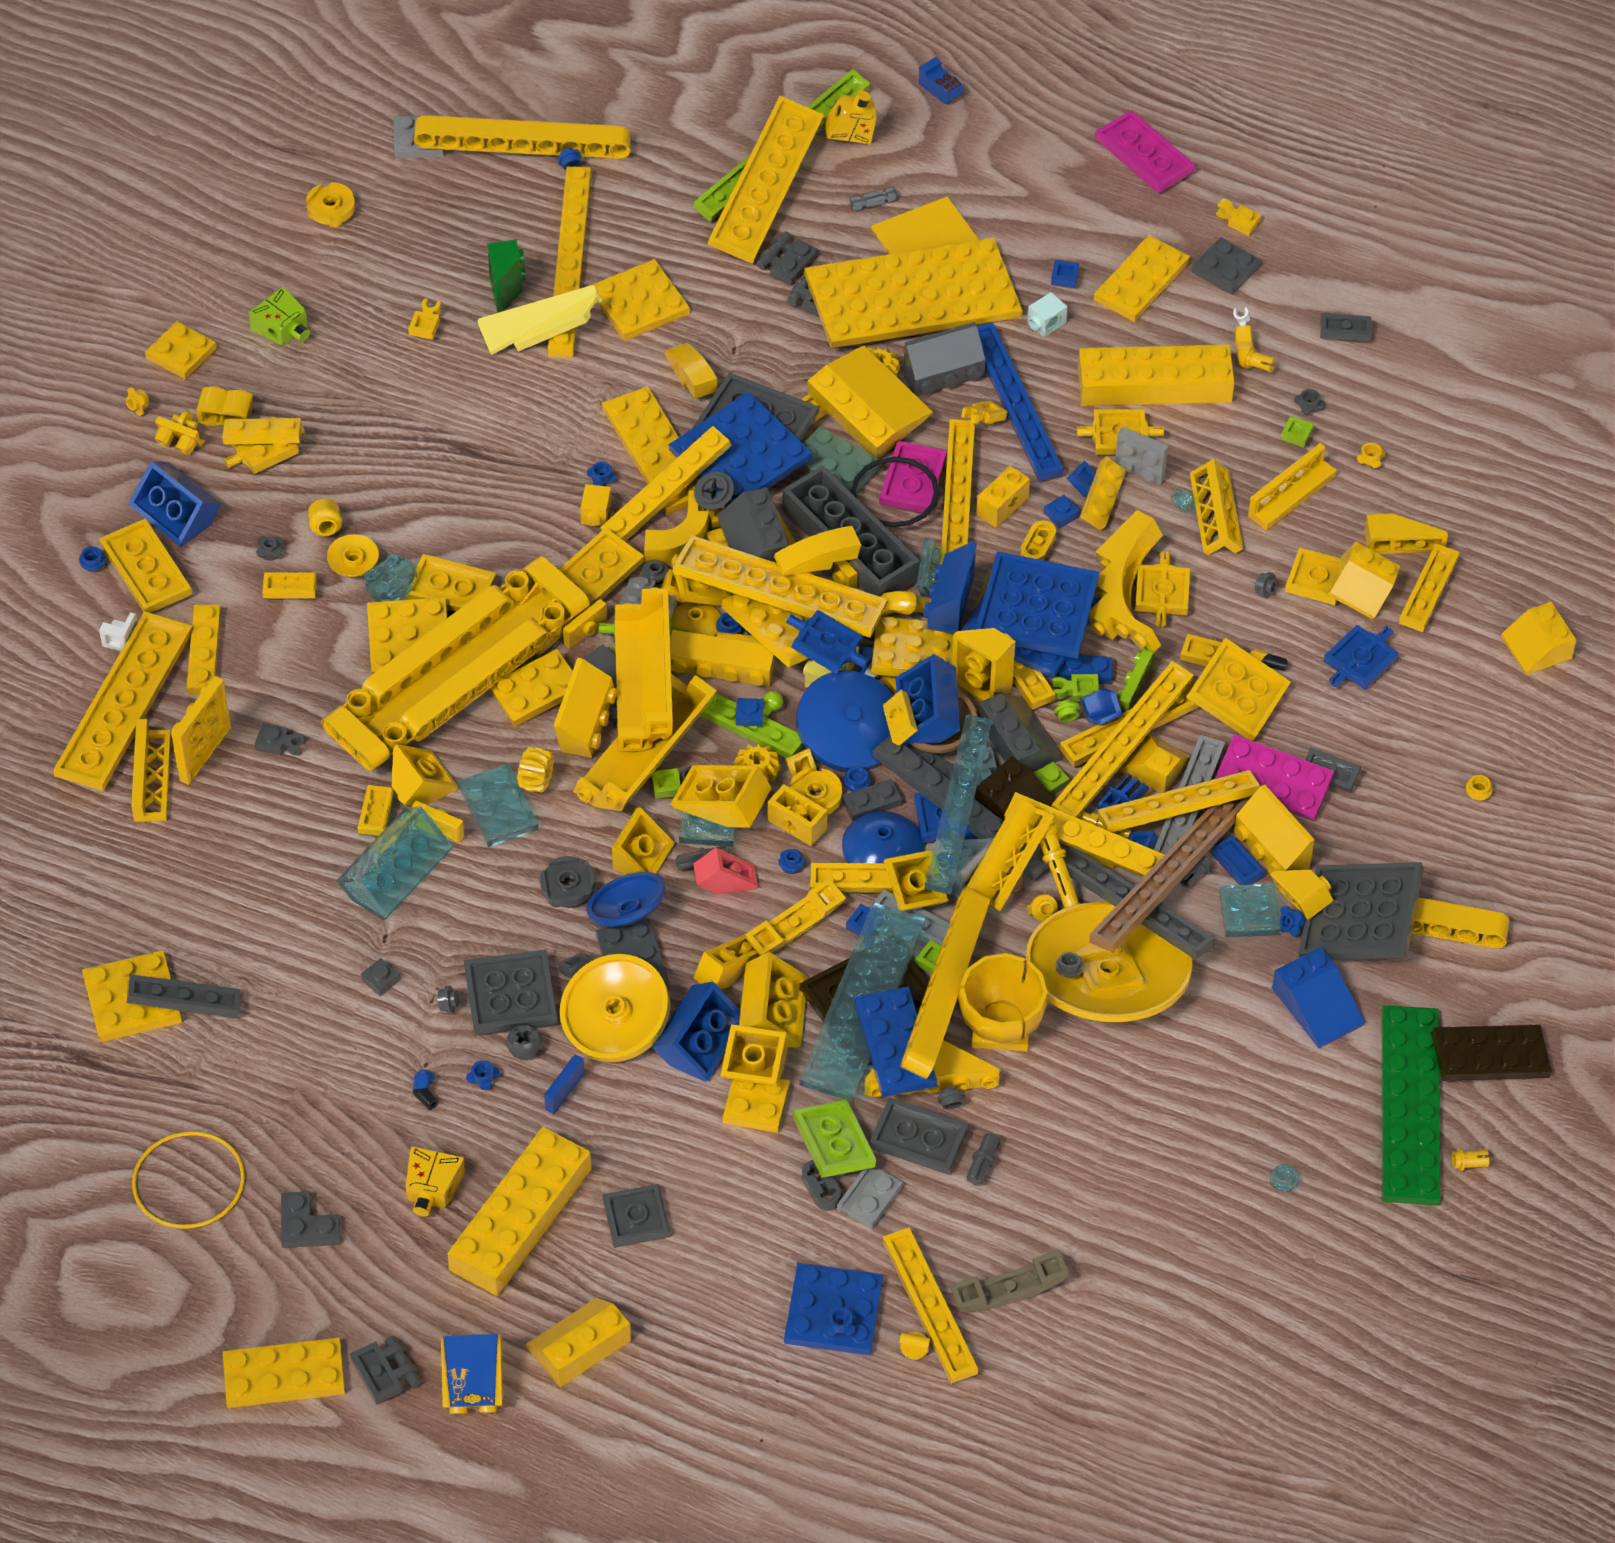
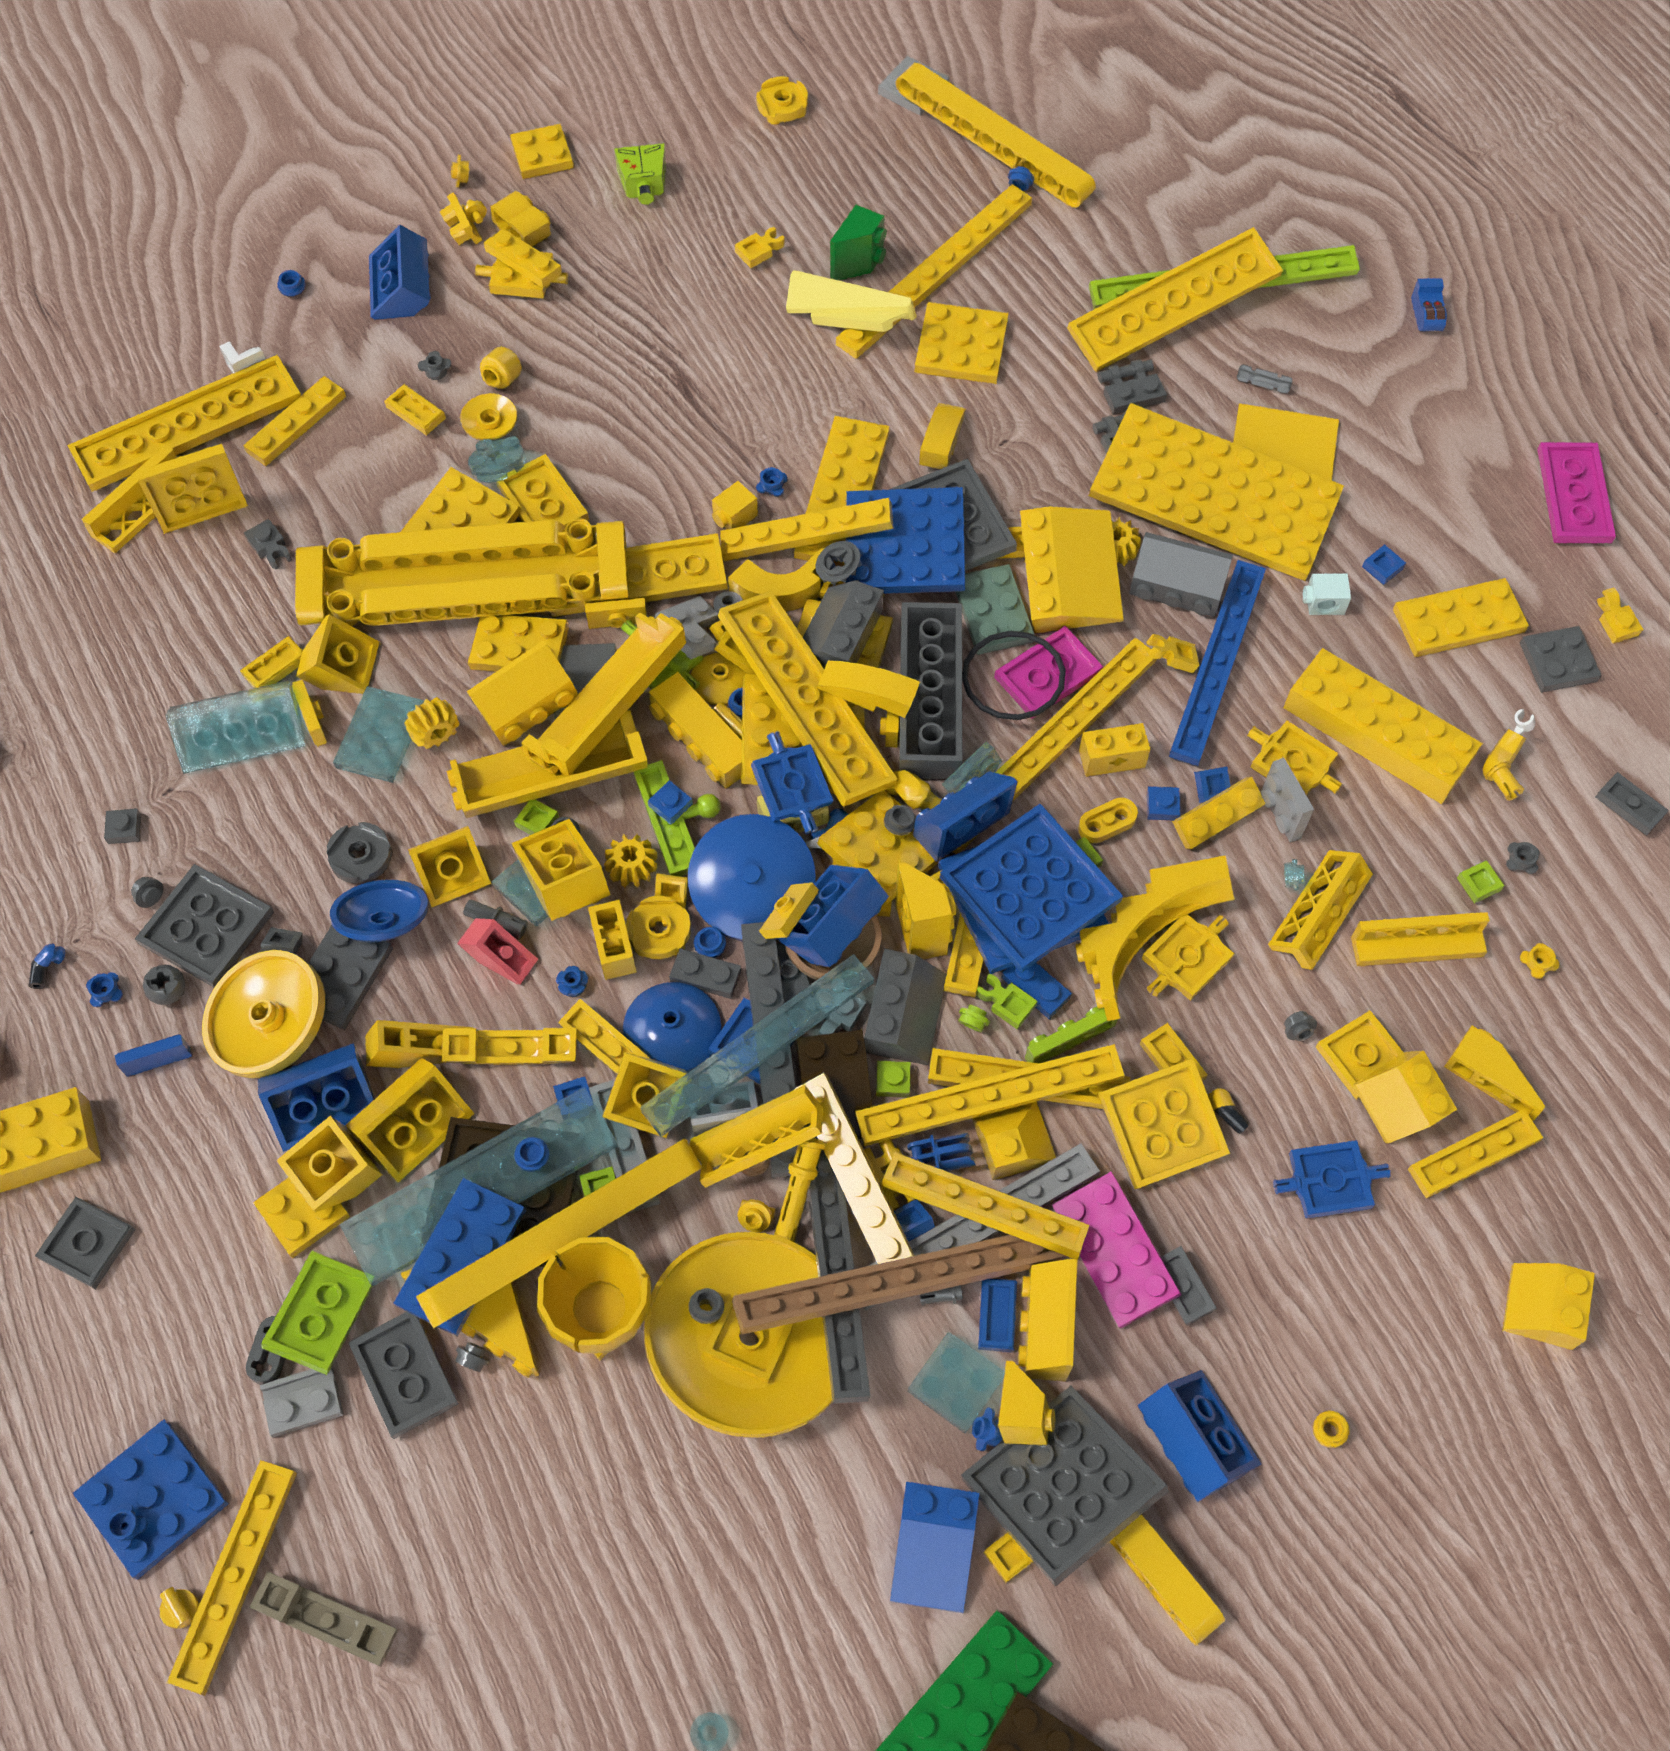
camera: 40 degrees right, 10 degrees up
yellow plate [99,518,193,613] -> none
yellow torso [824,90,877,144] -> none
dark grey axle [966,1133,1001,1186] -> none
blue panel [1080,688,1123,725] -> none
none -> blue plate [514,1137,550,1172]
none -> dark grey plate [884,805,915,836]
none -> yellow tile [983,1532,1033,1583]
none -> blue slope [1137,1370,1261,1502]

